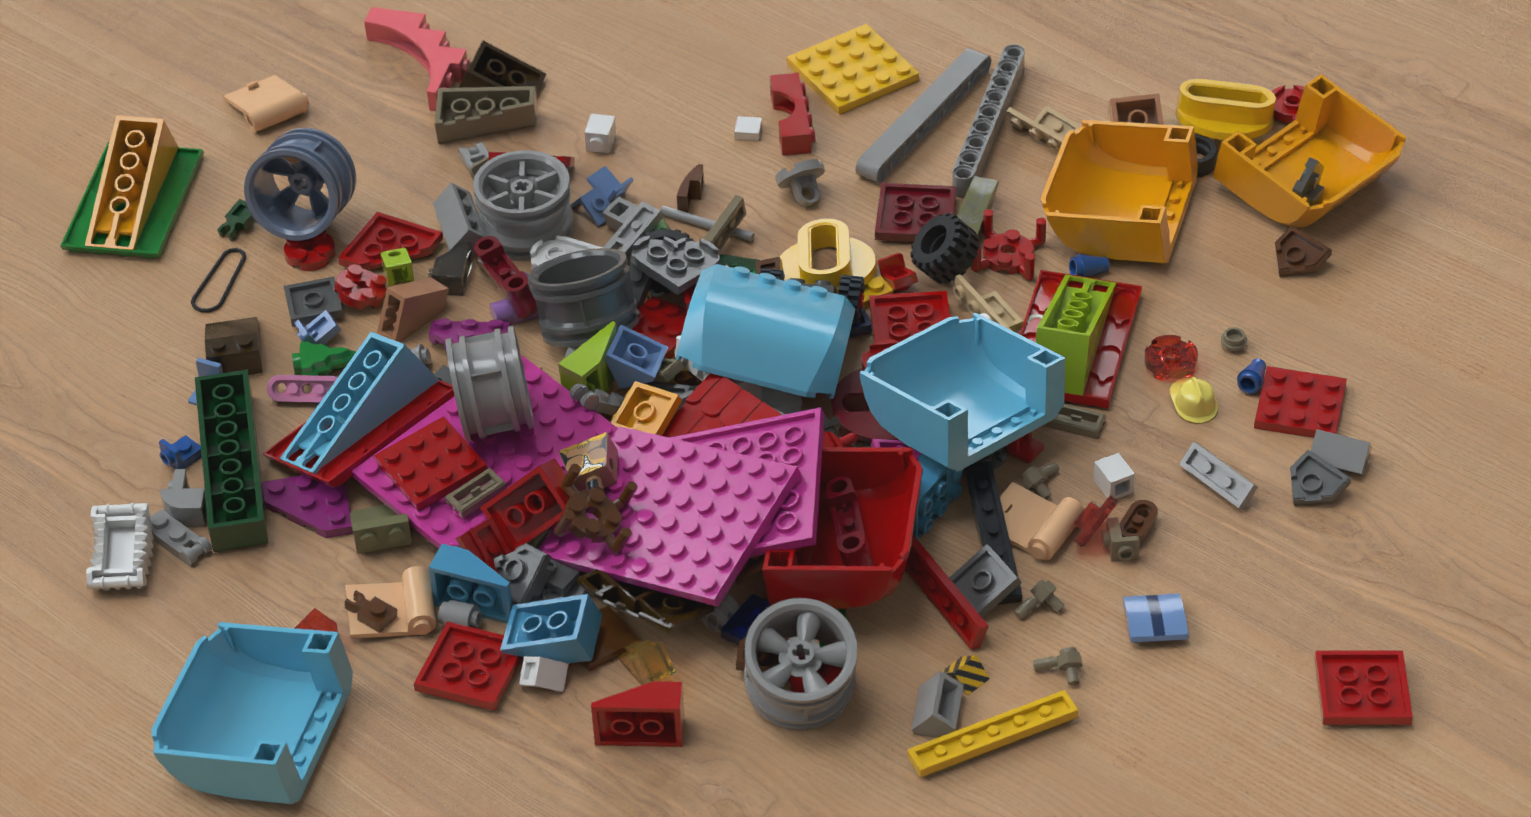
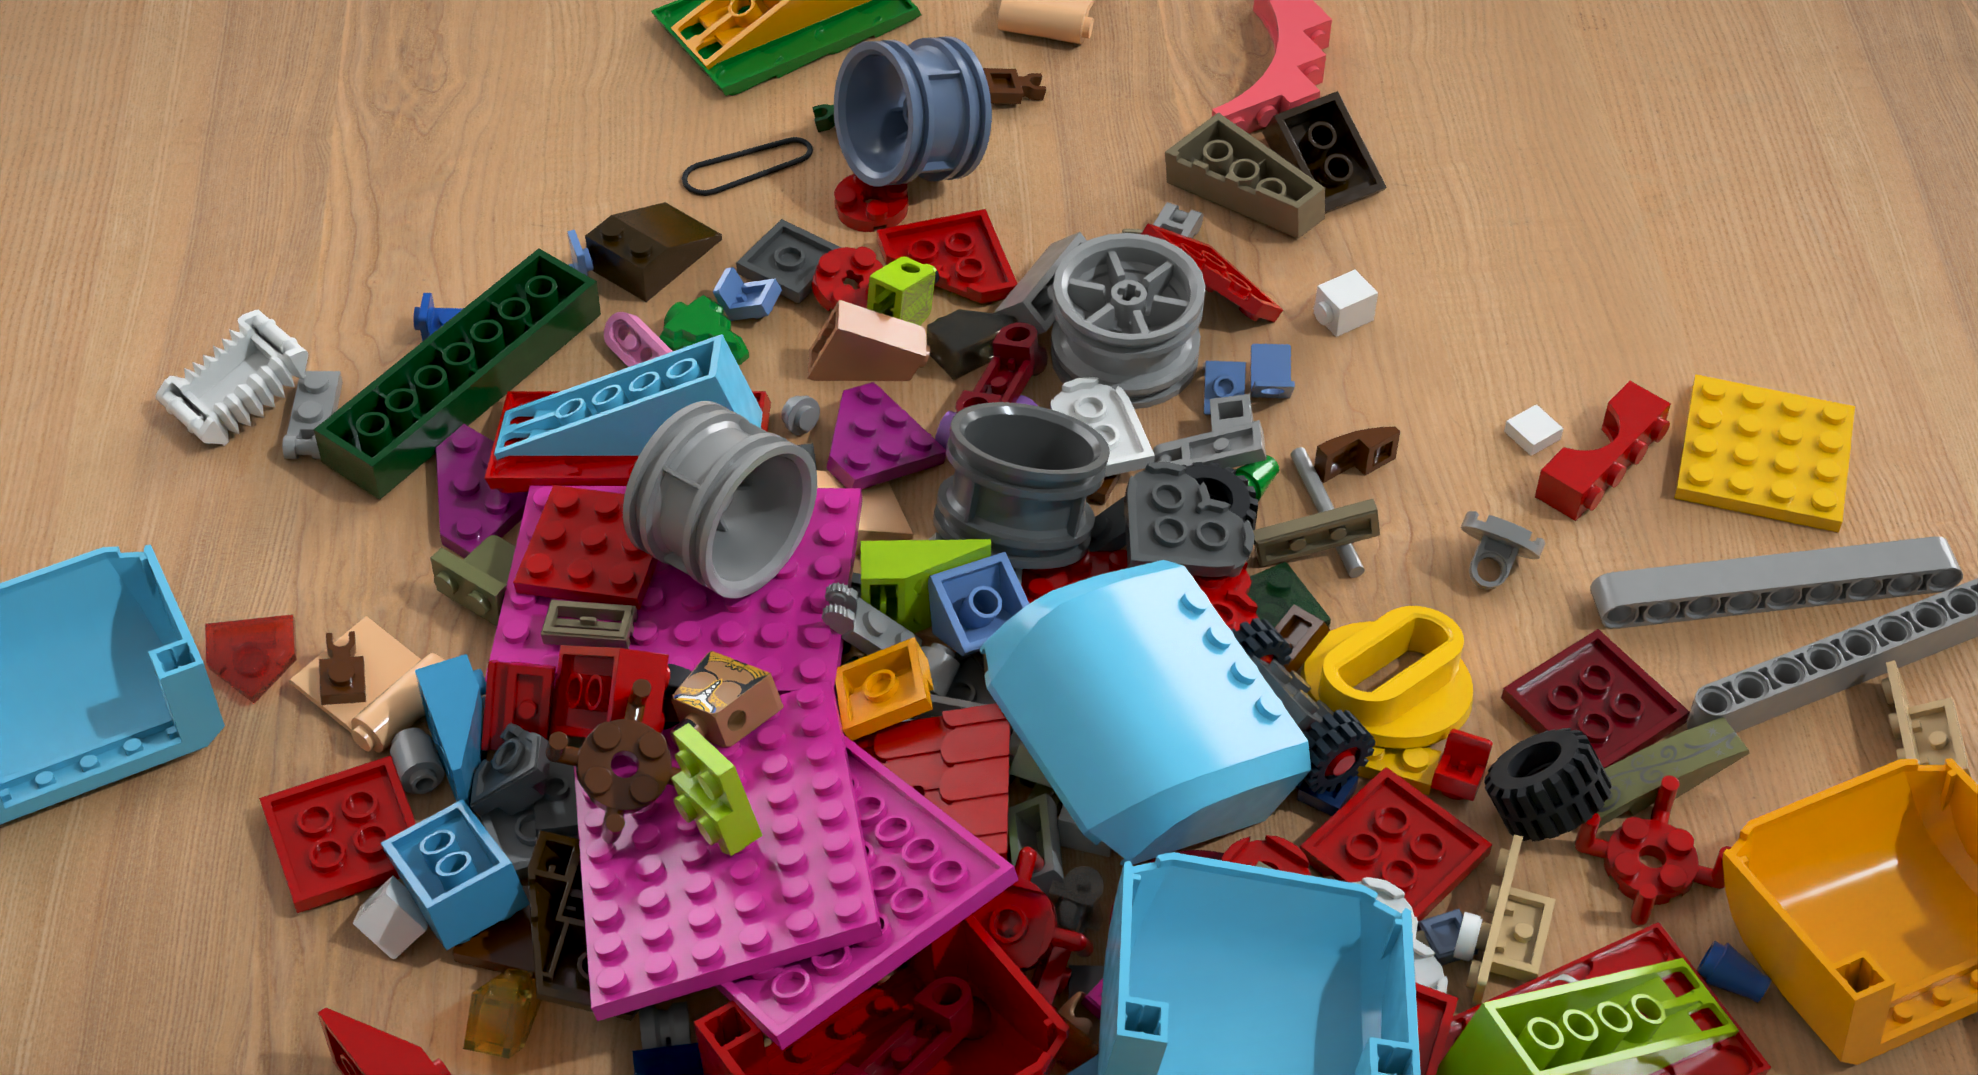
camera: 45 degrees right, 5 degrees up
light grey brick [160,469,207,527] -> none
none -> lime plate [671,723,763,856]

